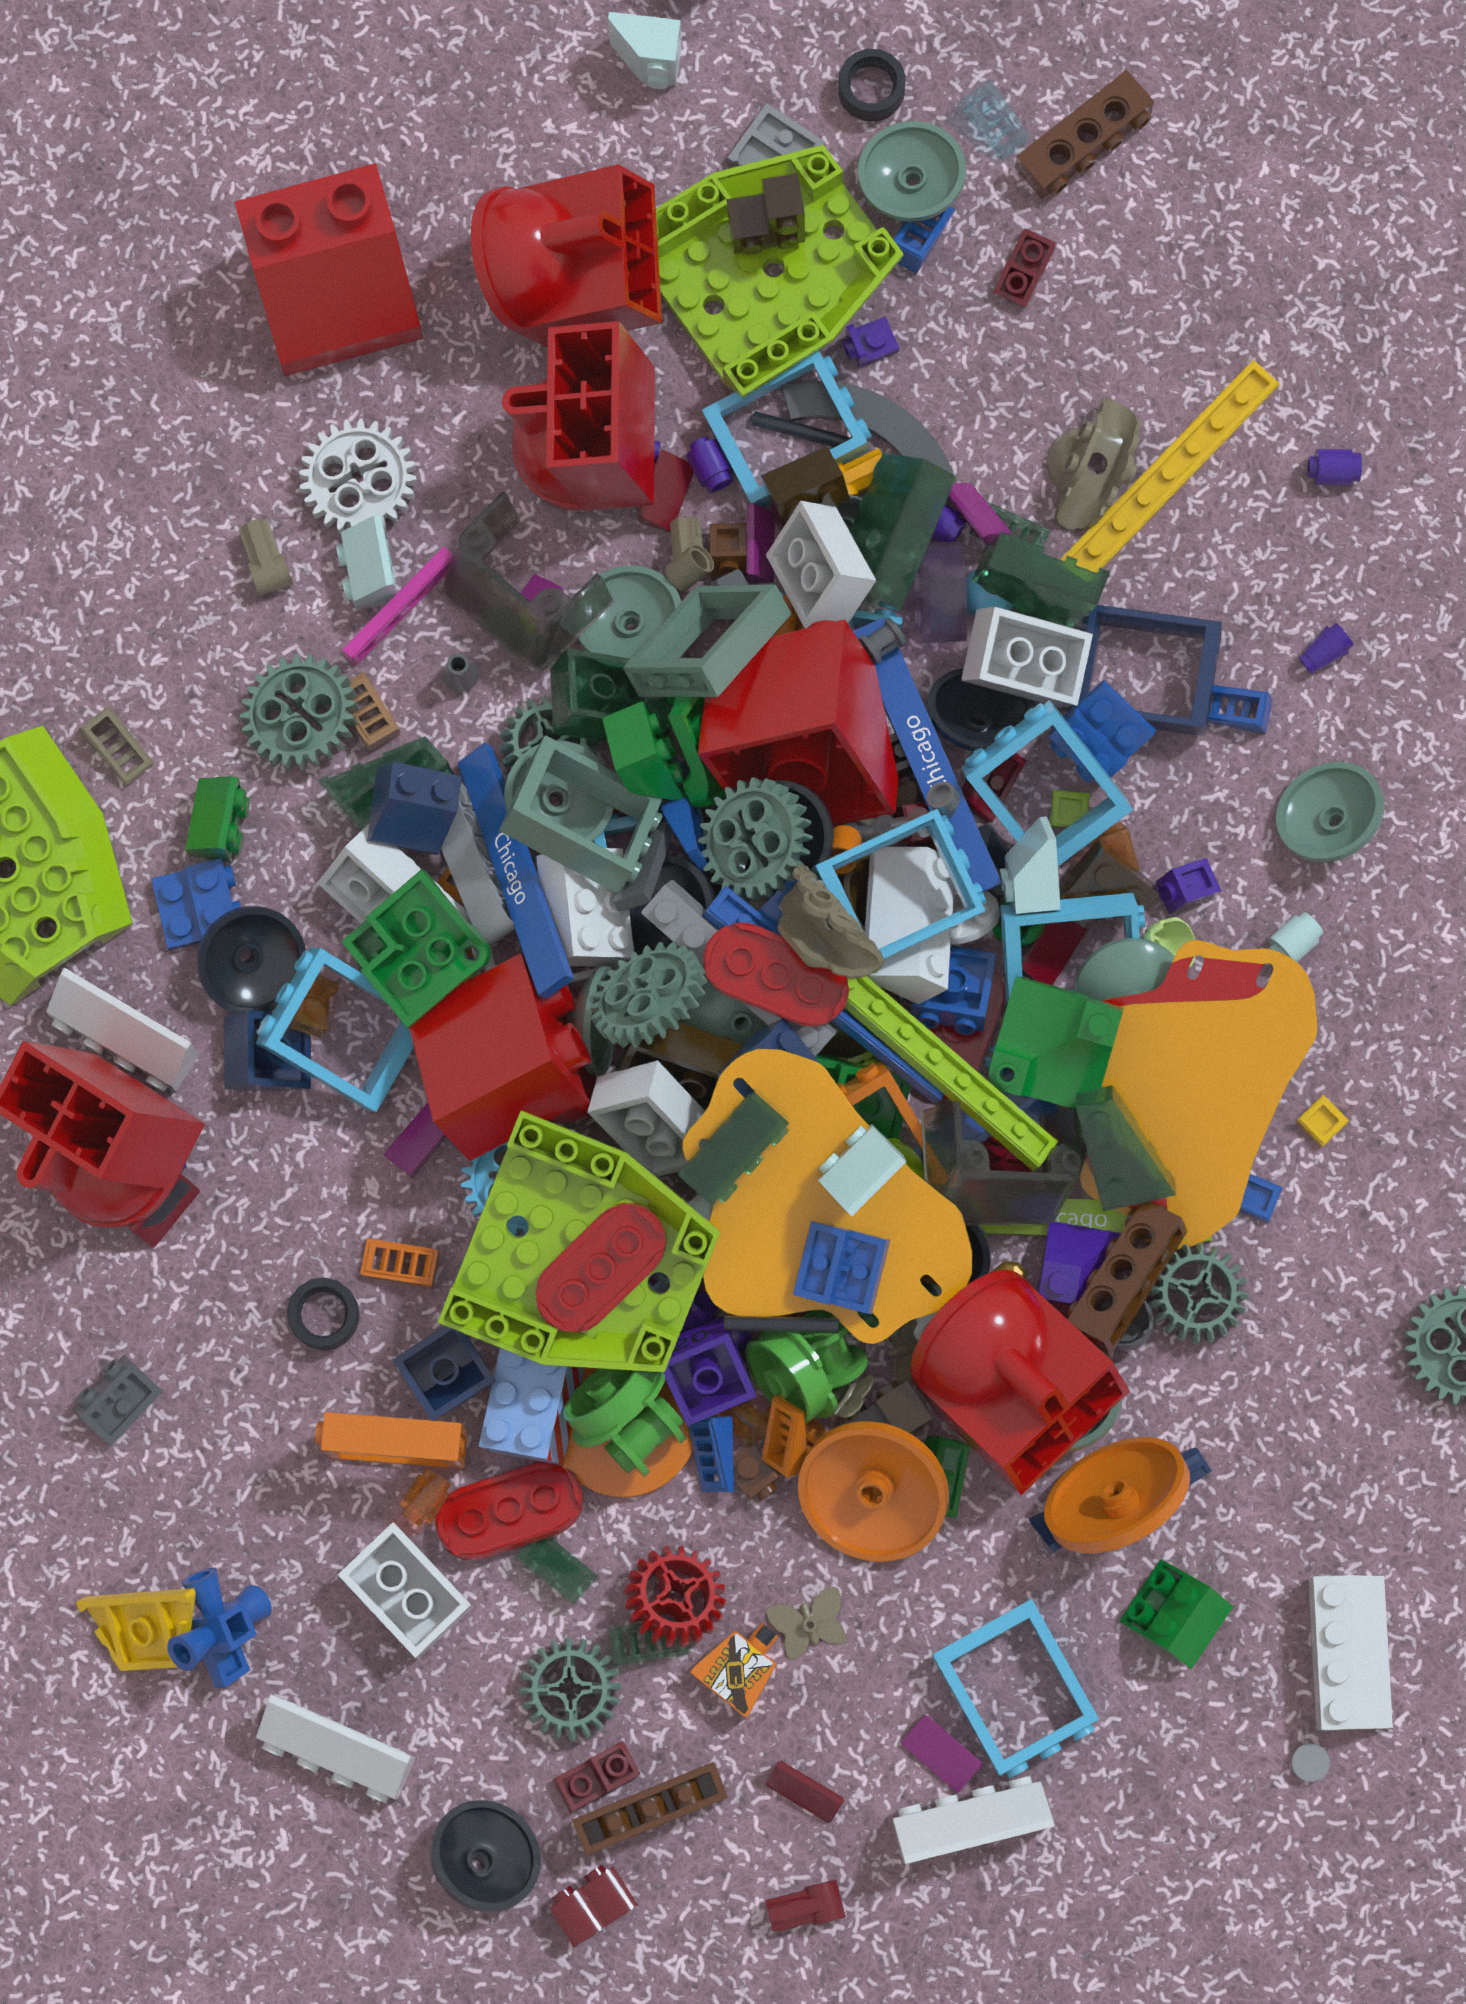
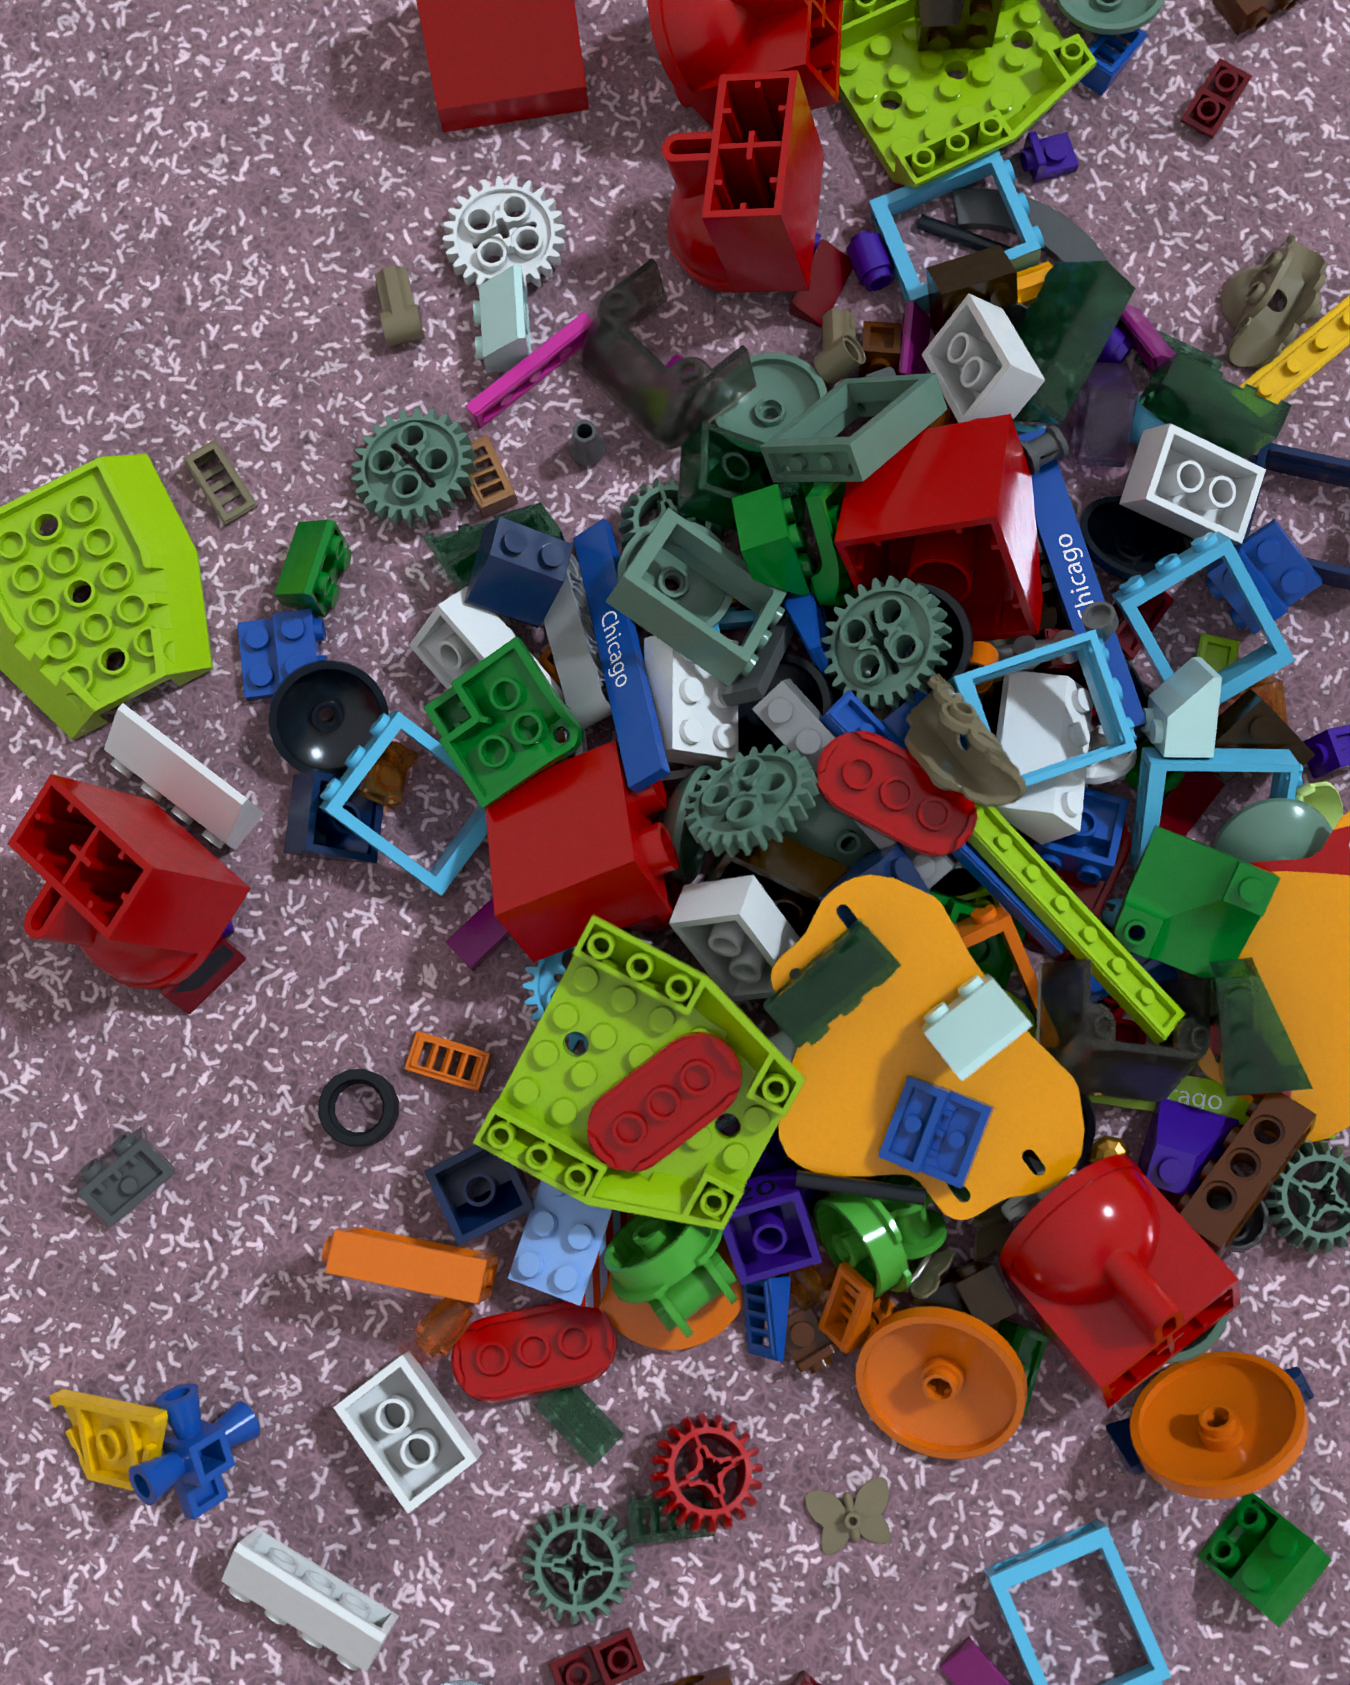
camera: 10 degrees right, 0 degrees up
torso [690,1623,778,1718] -> none

